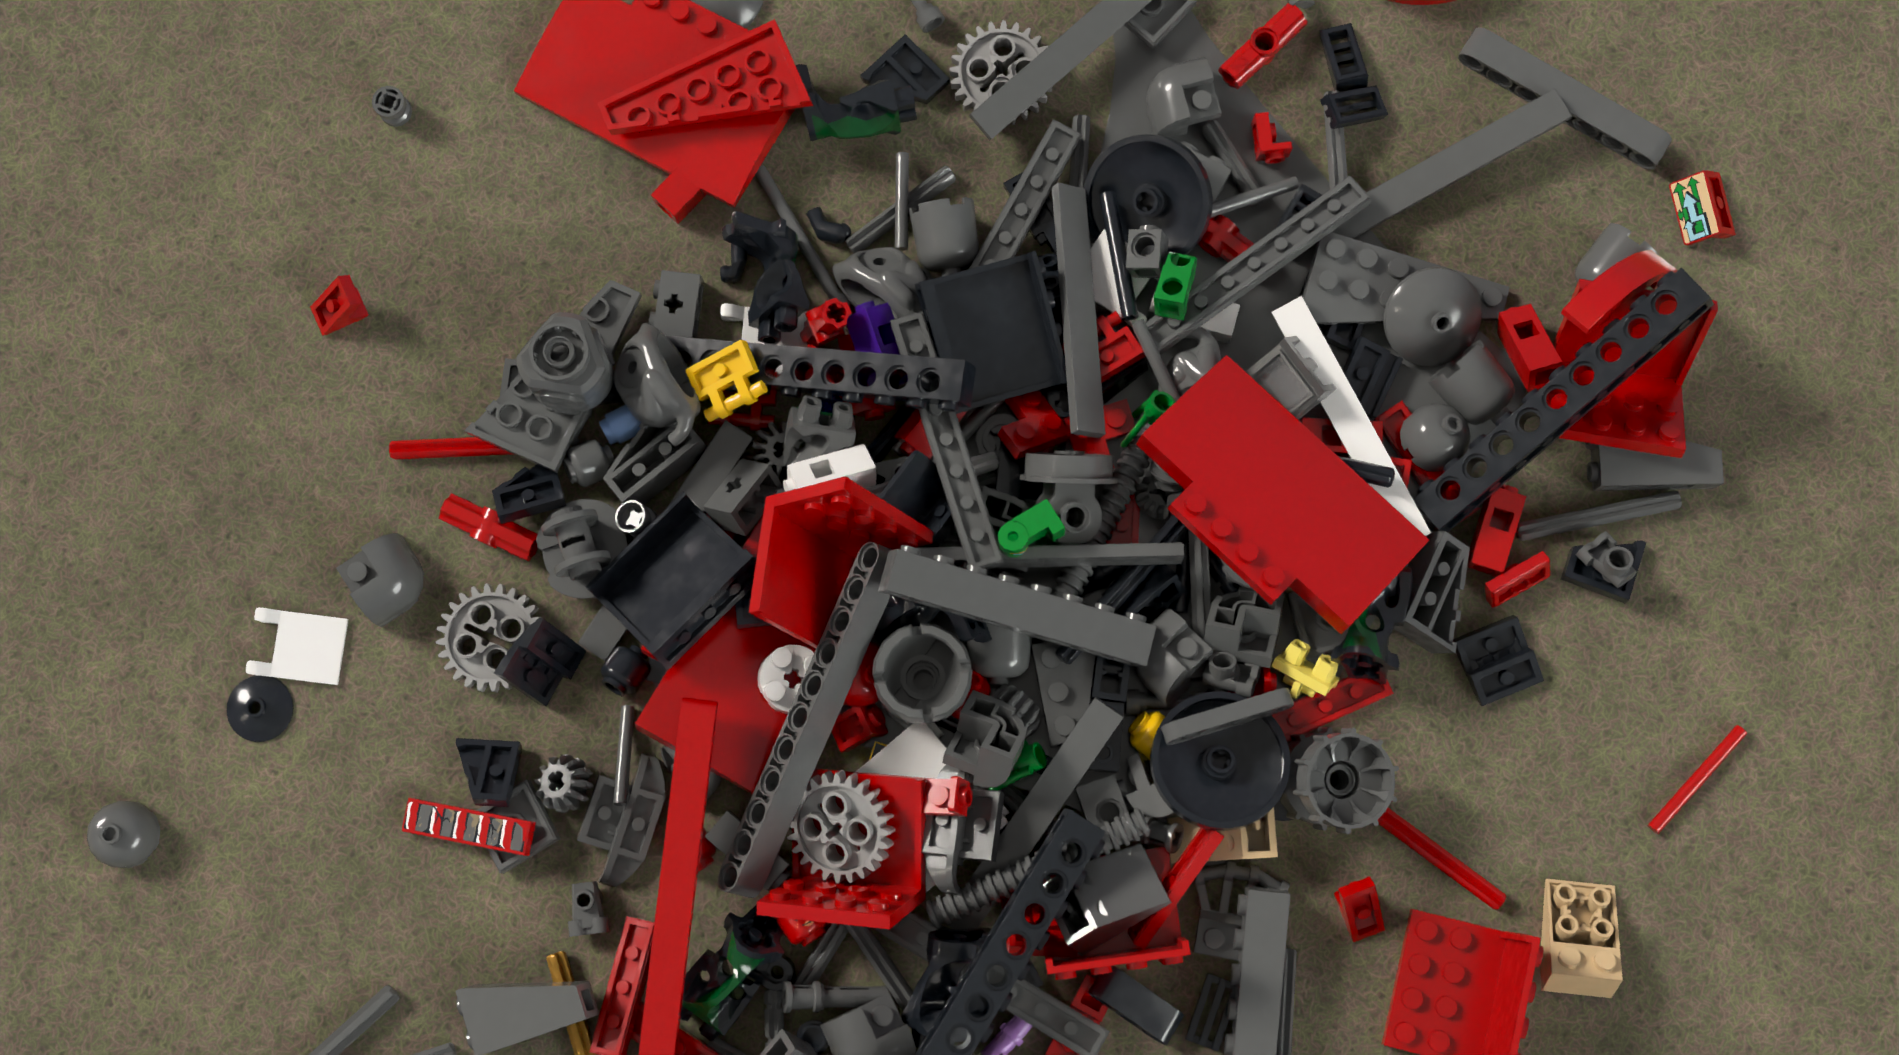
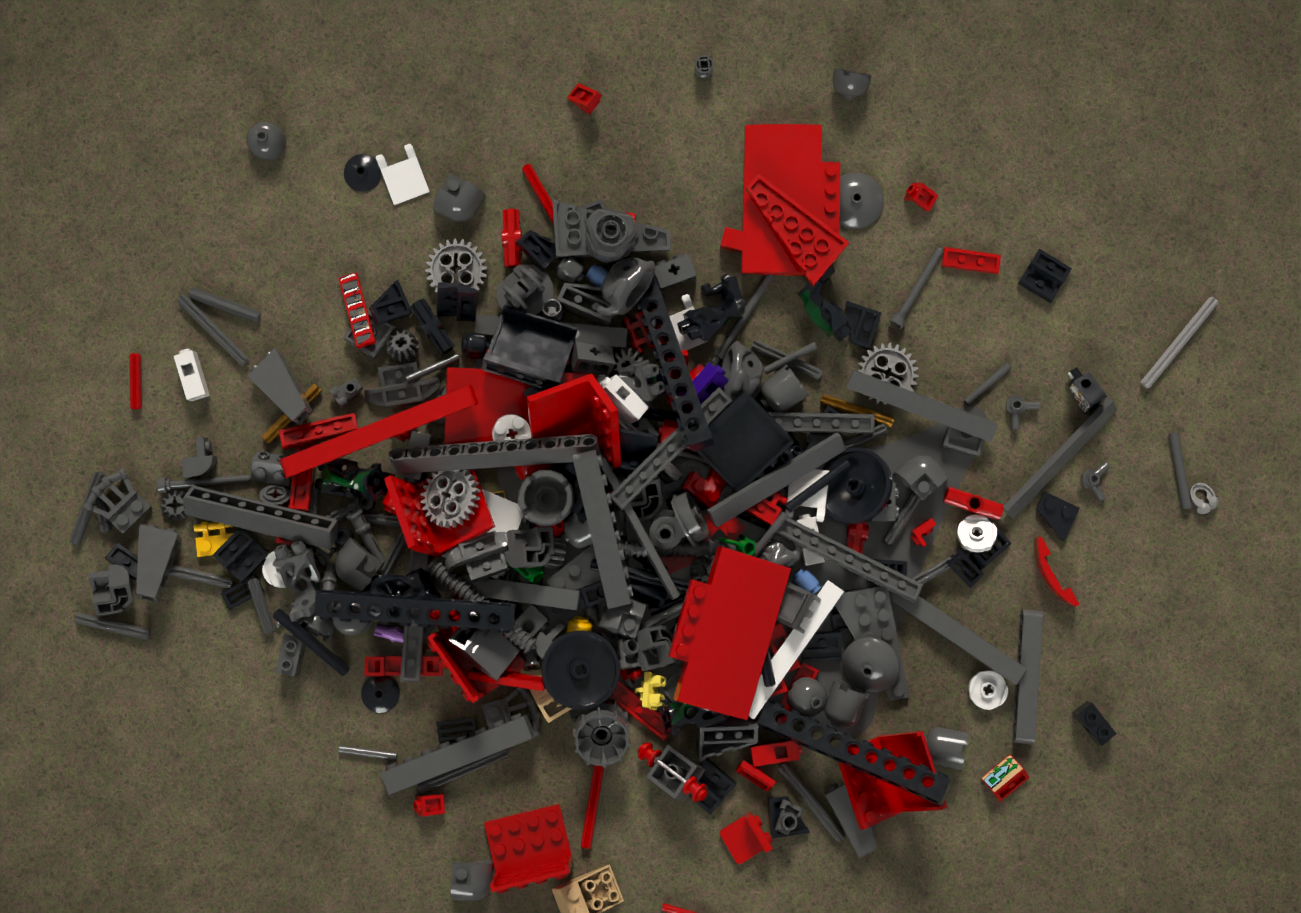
camera: 55 degrees right, 5 degrees up
yellow plate [685,340,768,422] -> none
red piece [799,298,851,347] -> none
black arm [806,207,852,244] -> none
red bracket [831,704,888,752] -> none
bracket [923,776,973,817] -> none
green leg [998,499,1065,557] -> none
black beam [1087,966,1184,1046] -> none
dark grey brick [1126,225,1169,278] -> none
green leg [1154,252,1197,321] -> none
dark grey beam [1161,688,1294,745] -> none
dark grey piece [1211,176,1299,217] -> none
red slope [1334,876,1385,943] -> none
red brick [1497,303,1562,392] -> none
red slope [1561,250,1678,334] -> none
none -> black piece [410,298,455,355]
none -> dark grey brick [638,742,708,802]
none -> red bracket [719,812,773,864]
none -> medium blue brick [793,568,821,594]
none -> pearl gold axle [820,395,894,427]
none -> white plate [957,515,997,552]
none -> white plate [968,670,1008,710]
none -> black brick [1072,701,1117,746]

